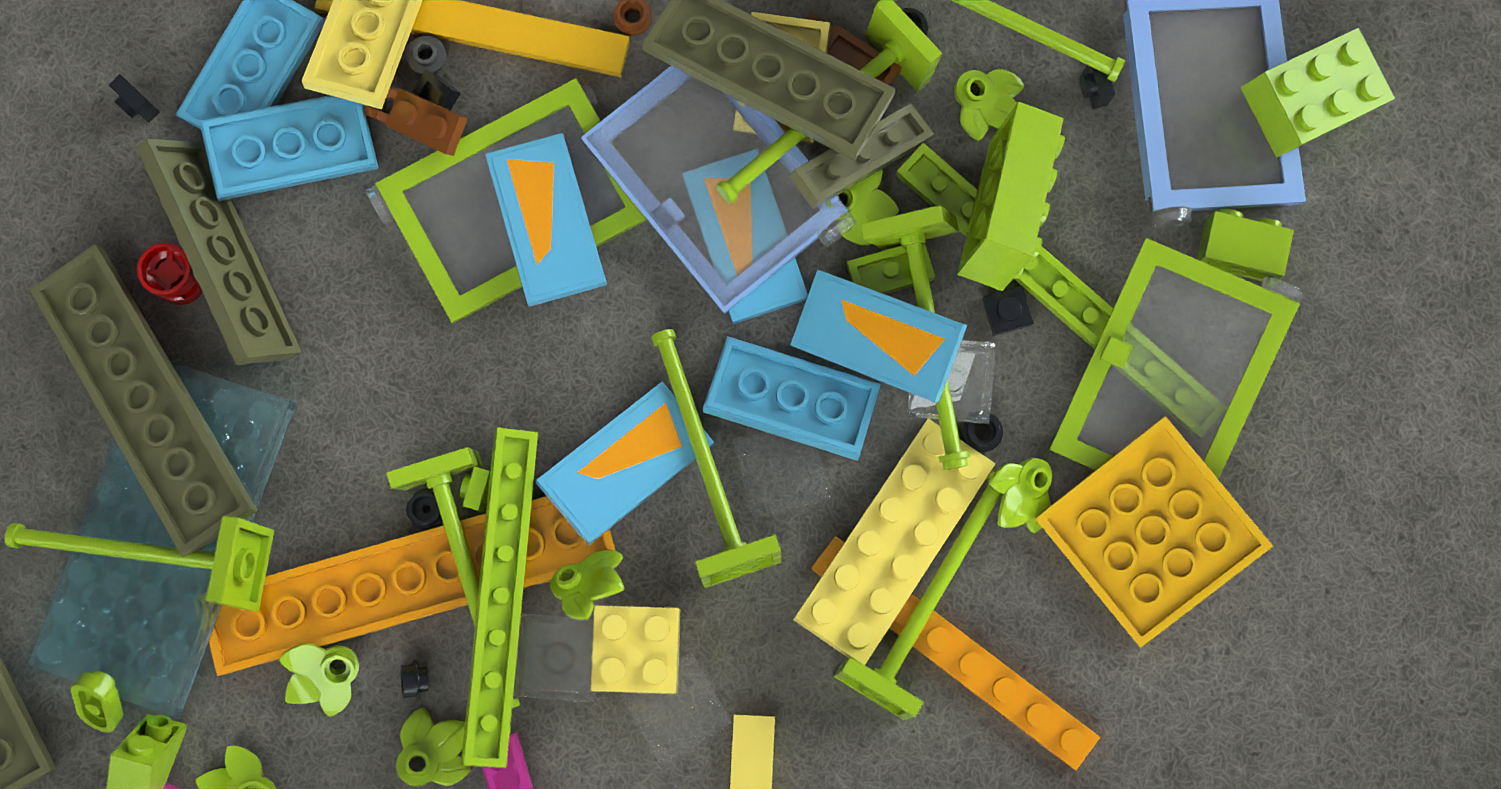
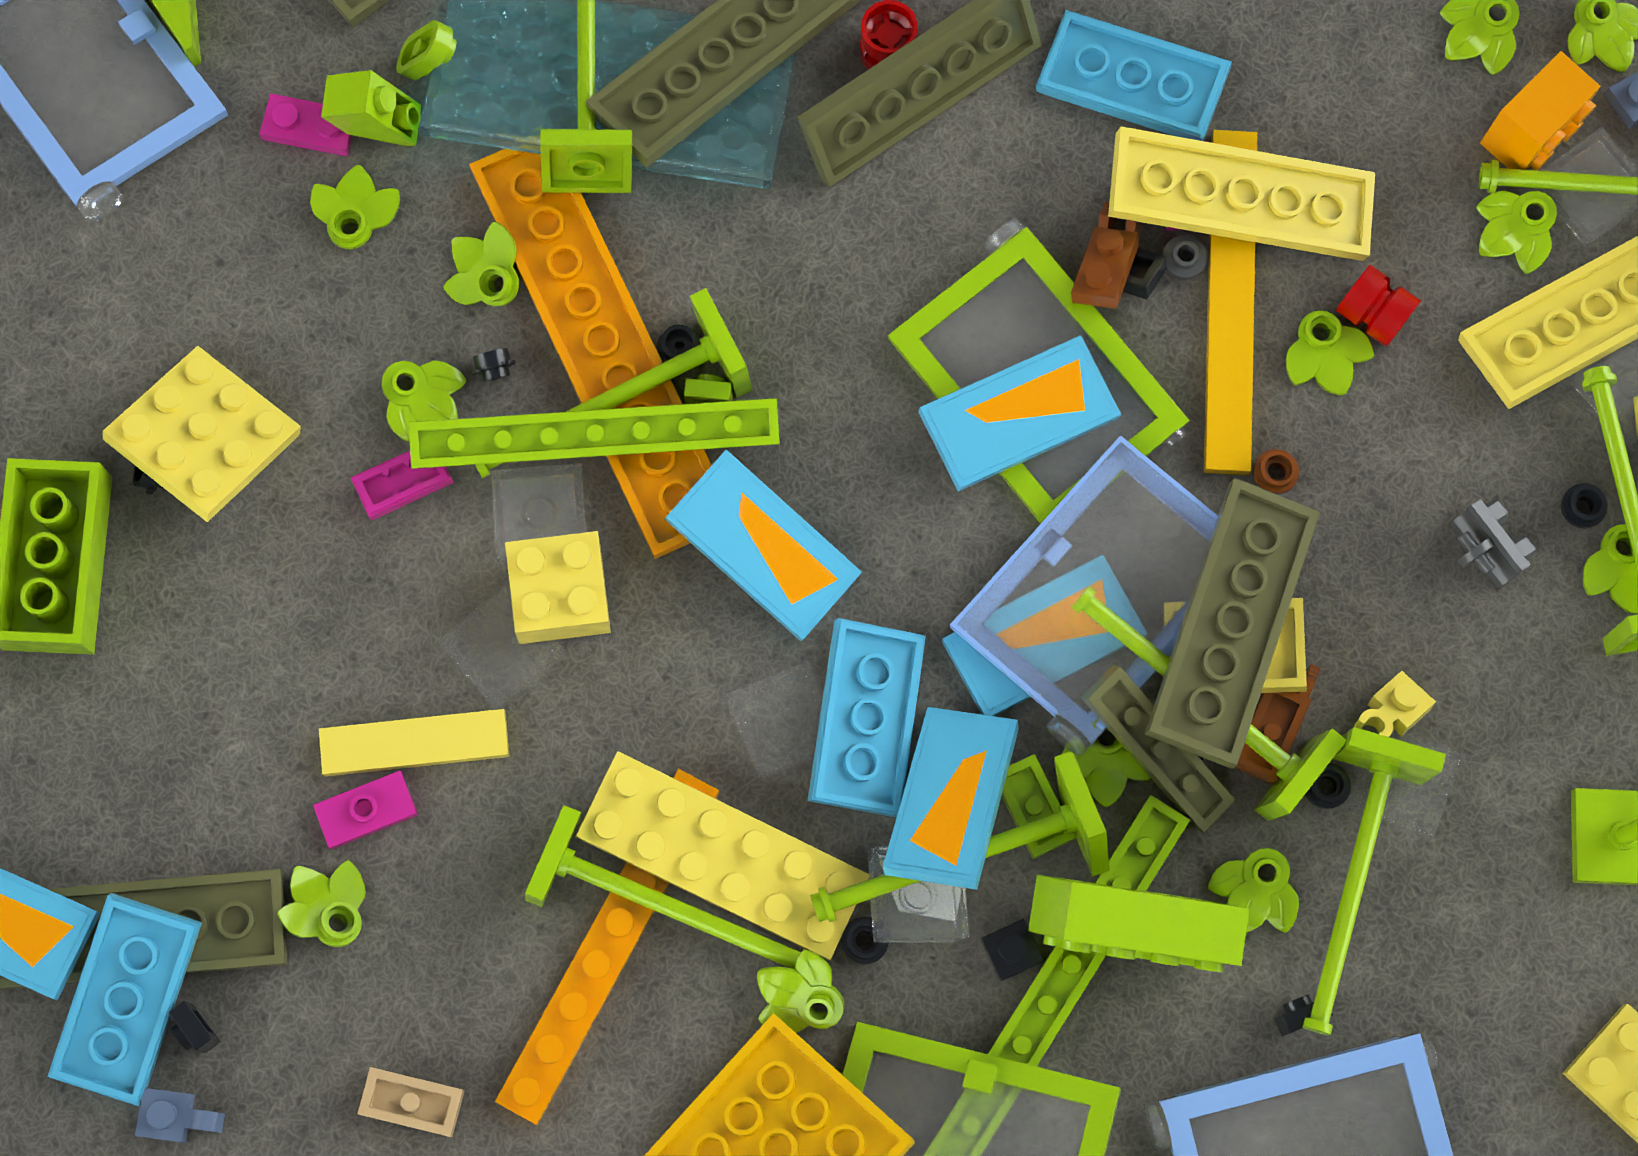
camera: 80 degrees right, 5 degrees down
medium azure tile [199,95,378,201] -> none
lime plate [550,550,624,620] -> none
lime tile [651,329,782,588] -> none

